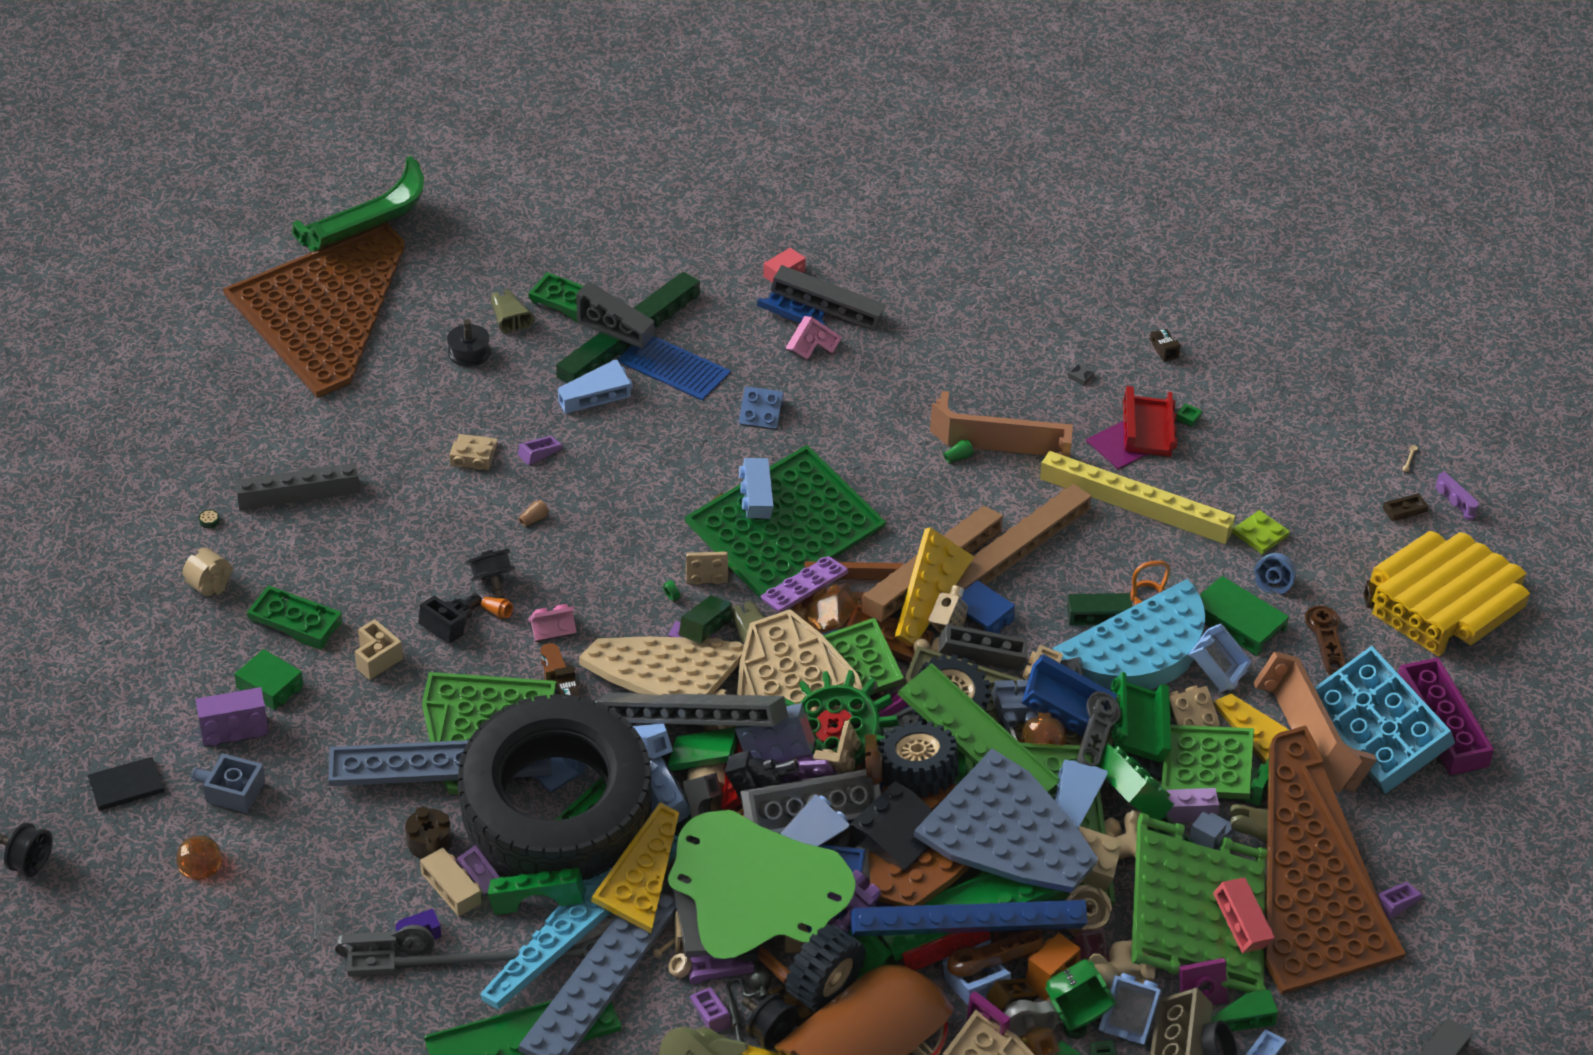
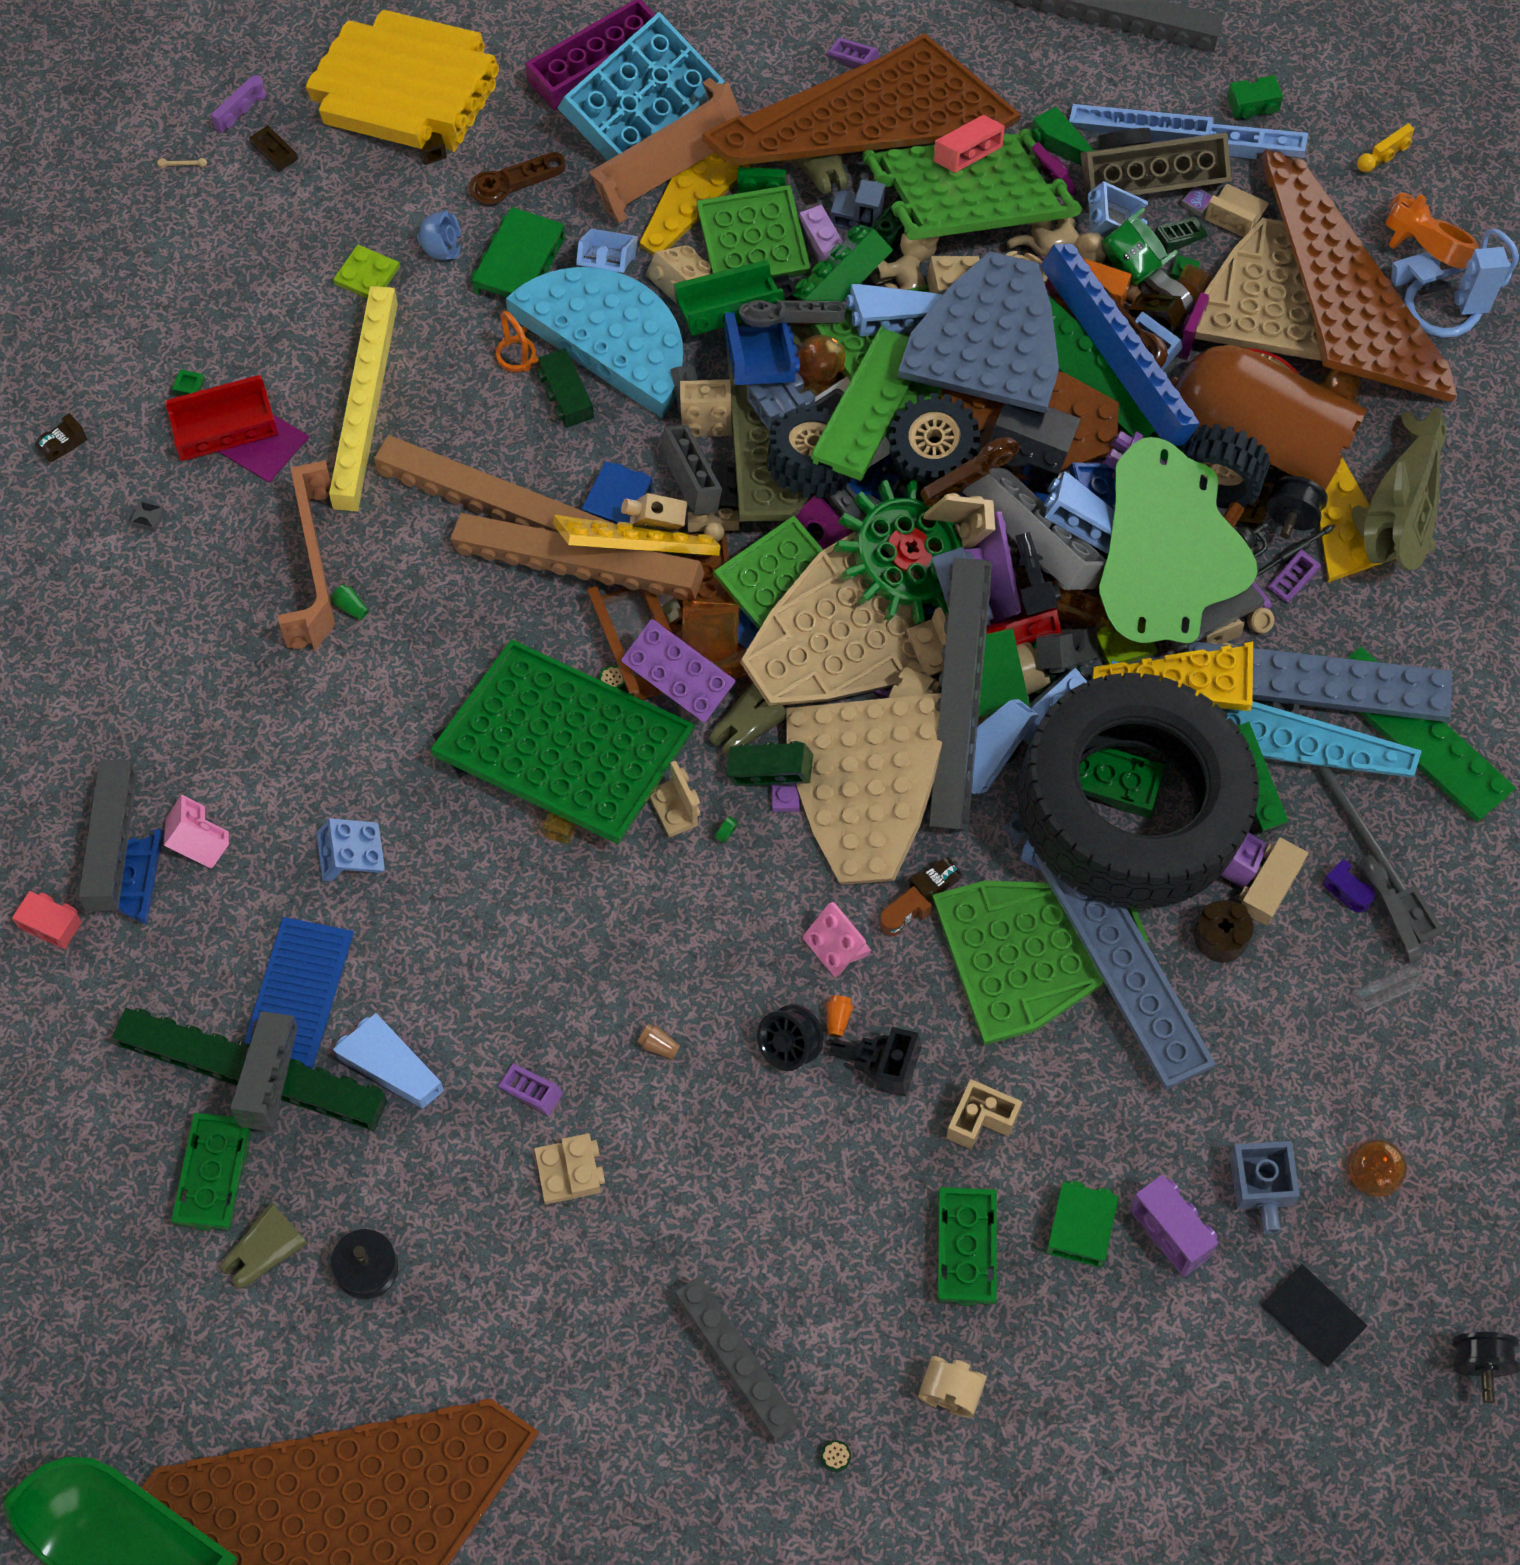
camera: 110 degrees left, 20 degrees up
light blue brick [739,458,773,519] -> none

